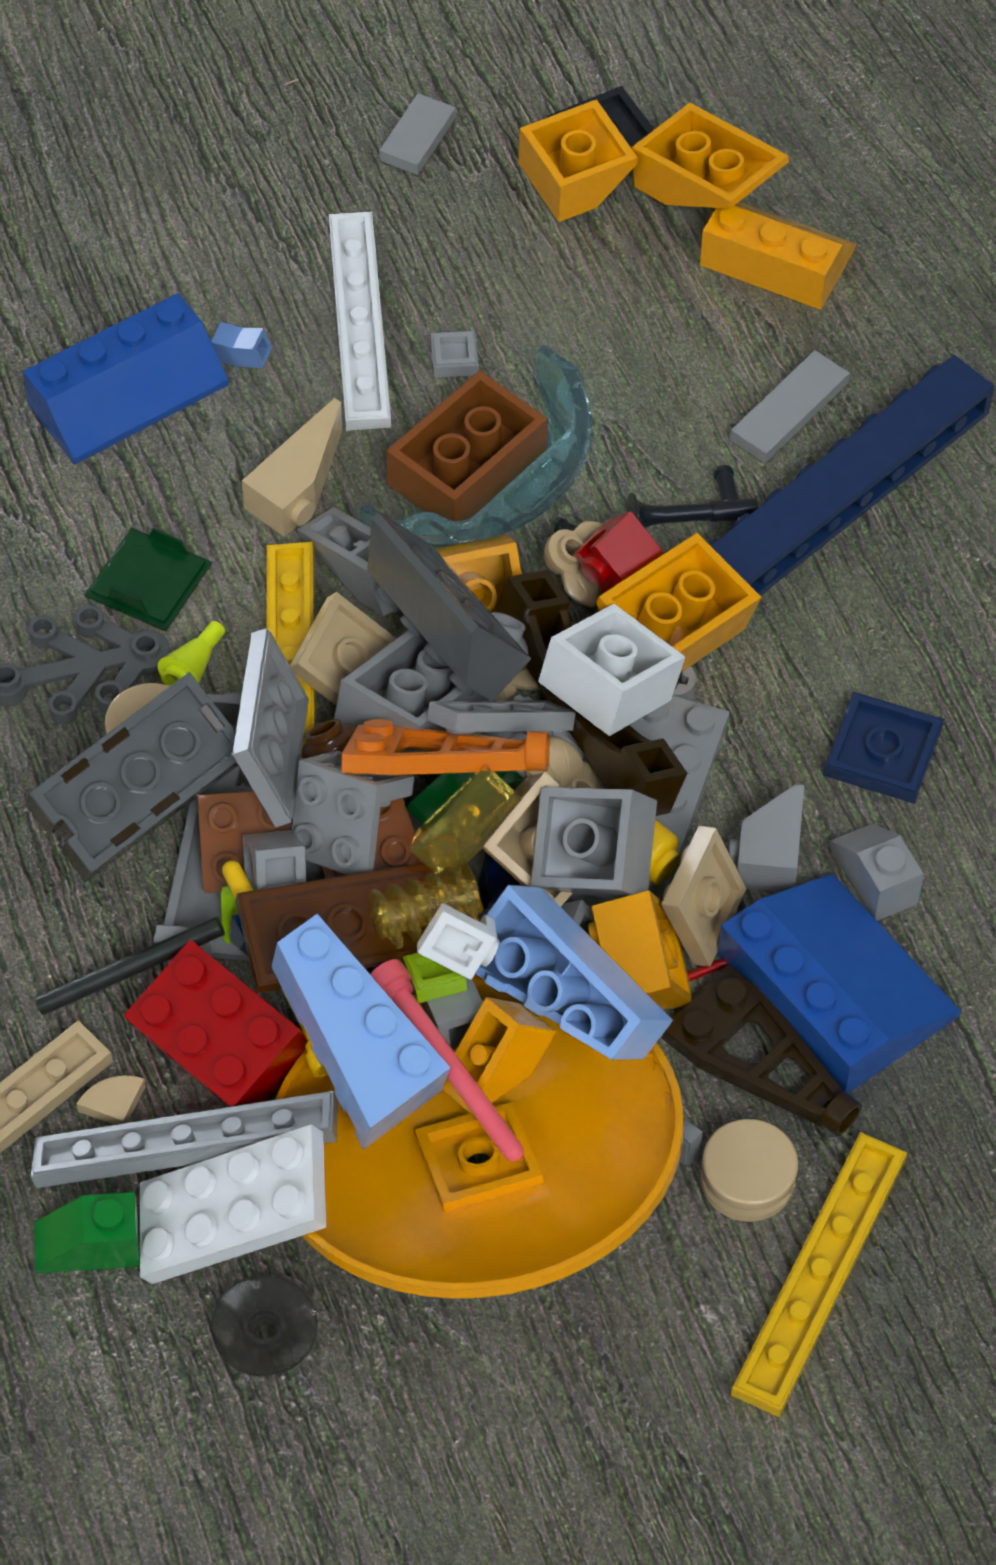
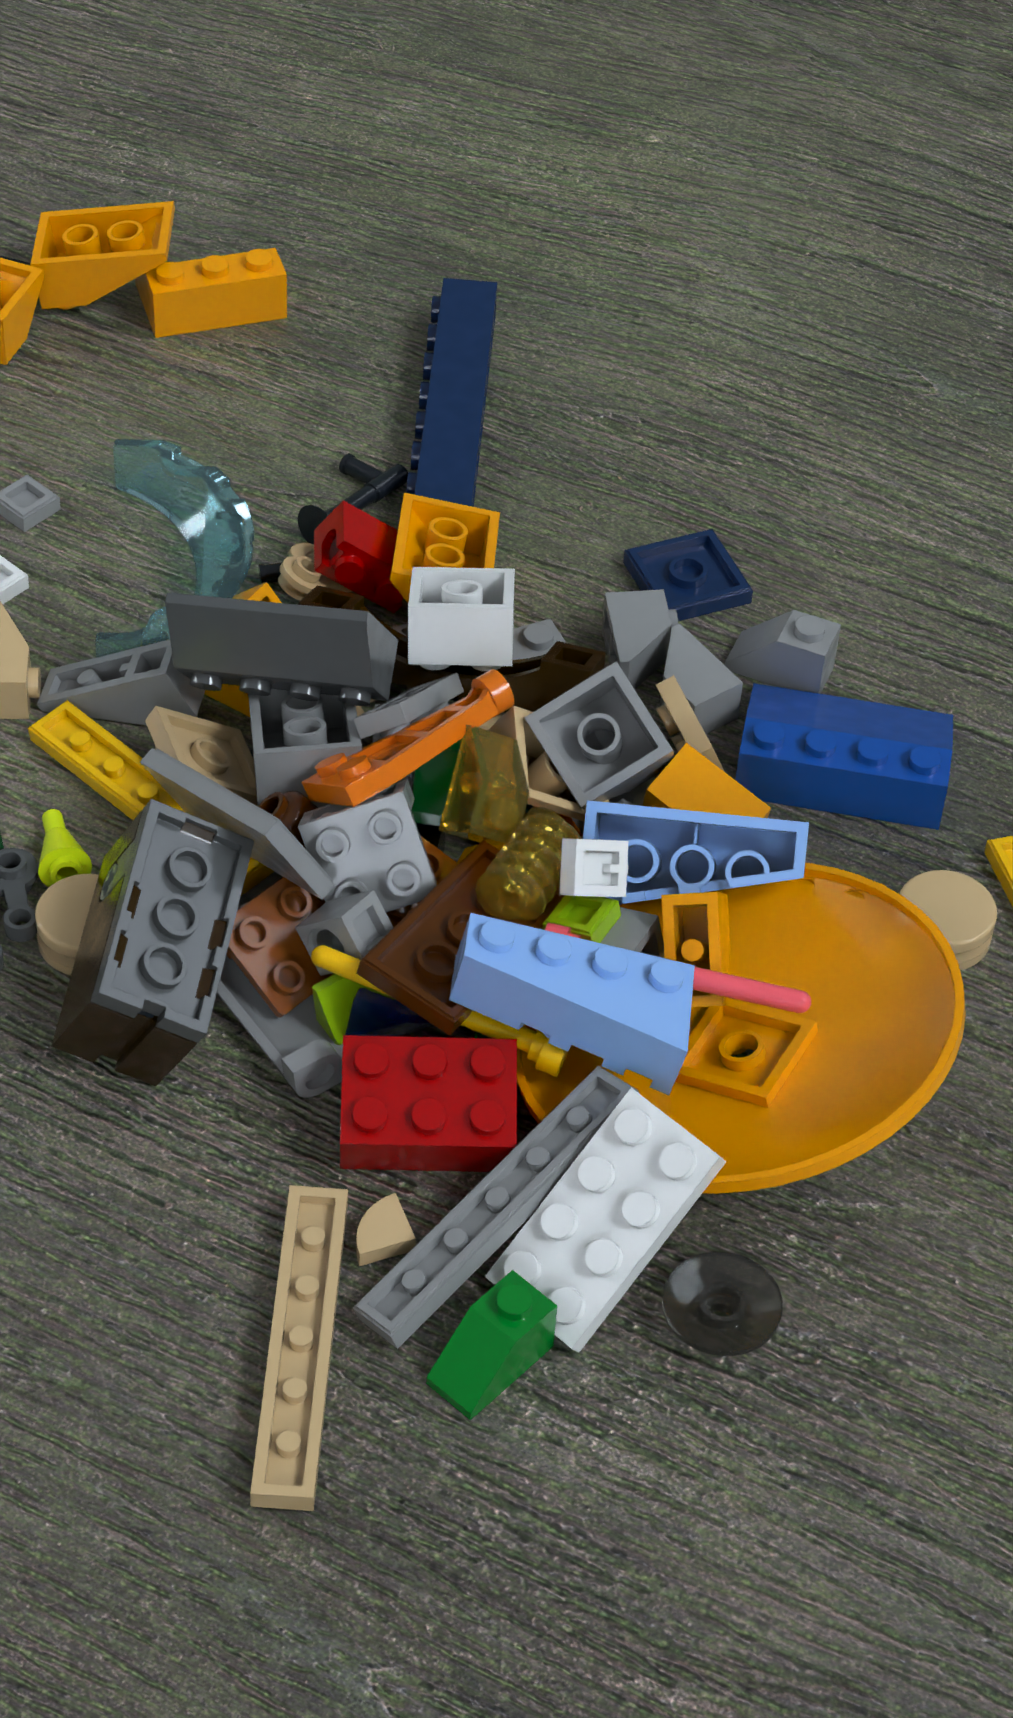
camera: 45 degrees left, 10 degrees down
pearl dark grey bar [35,917,225,1016] -> none
dark orange brick [386,370,548,534] -> none
dark brown plate [662,965,862,1136] -> none
light grey tile [730,350,850,463] -> none
none -> light grey slope [601,589,678,689]

